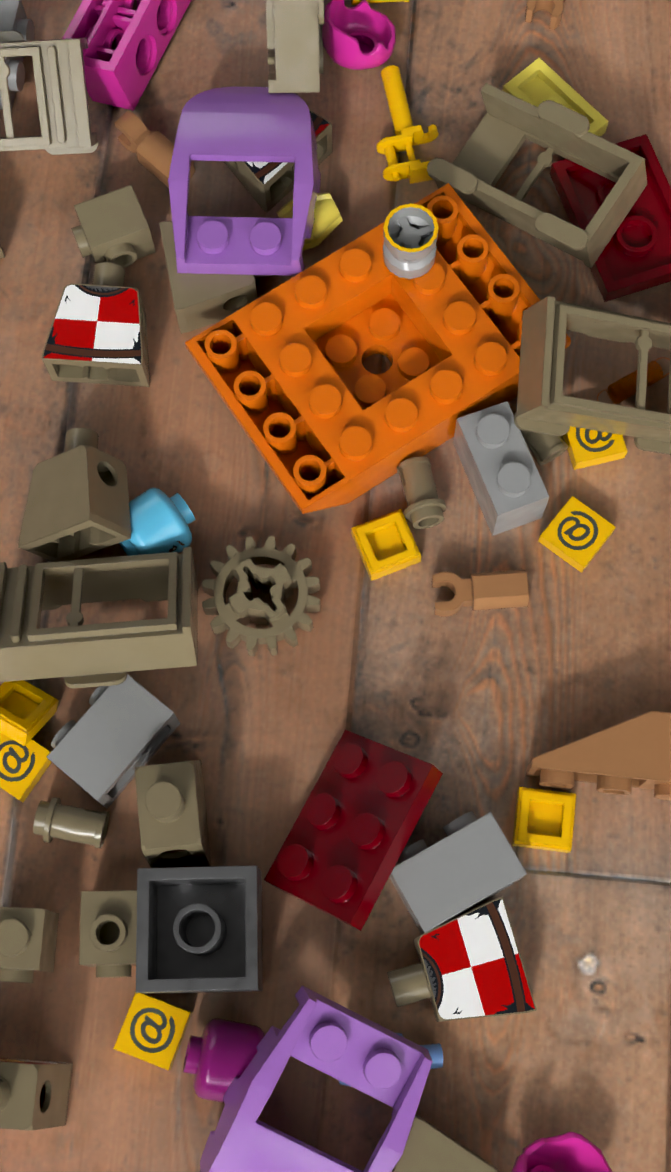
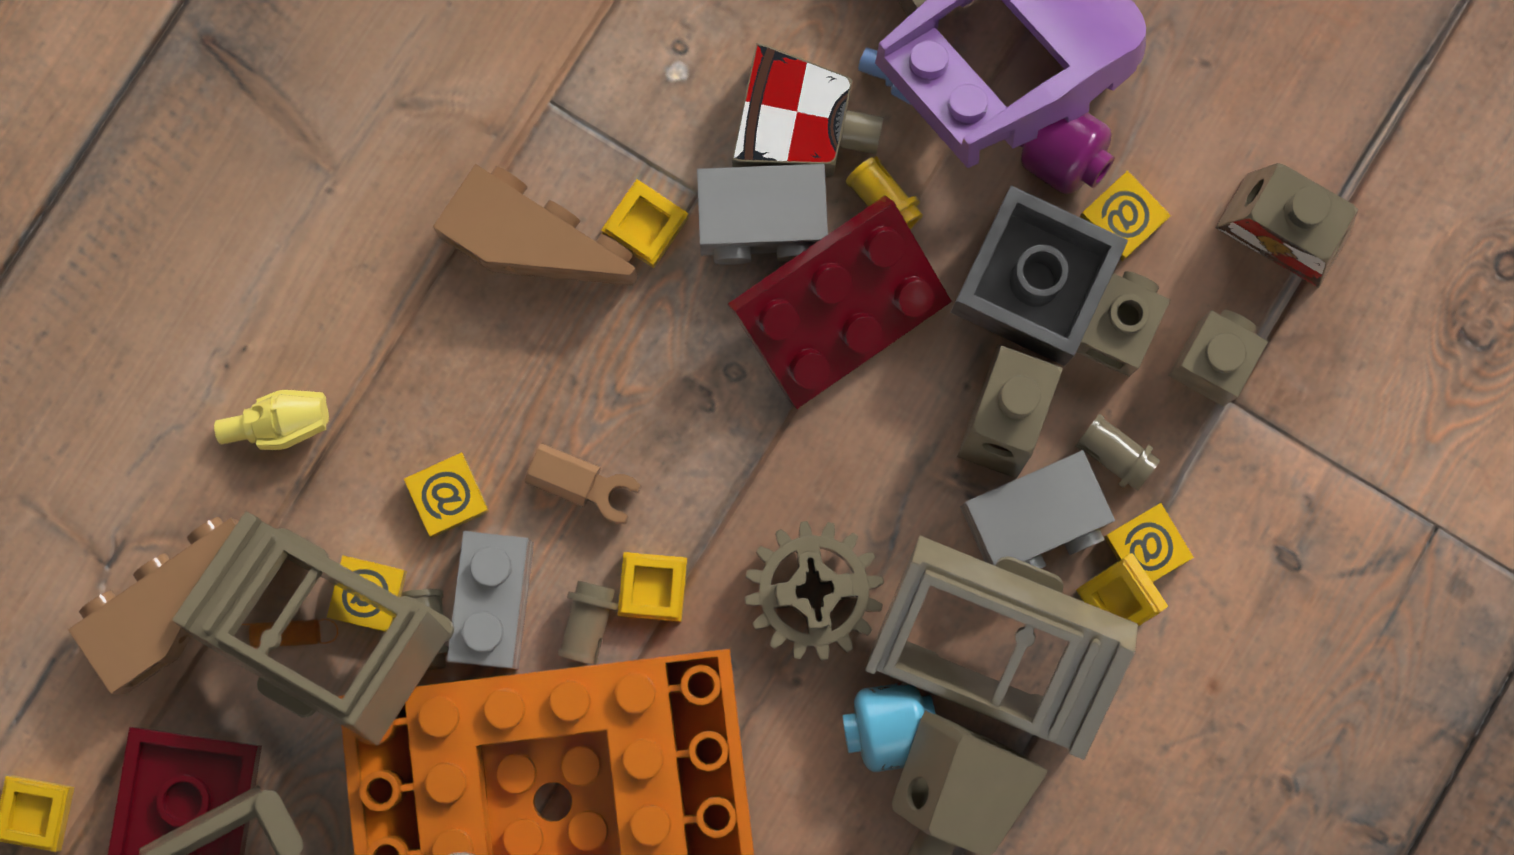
camera: 160 degrees left, 10 degrees up
none -> yellow pin [846,156,923,229]

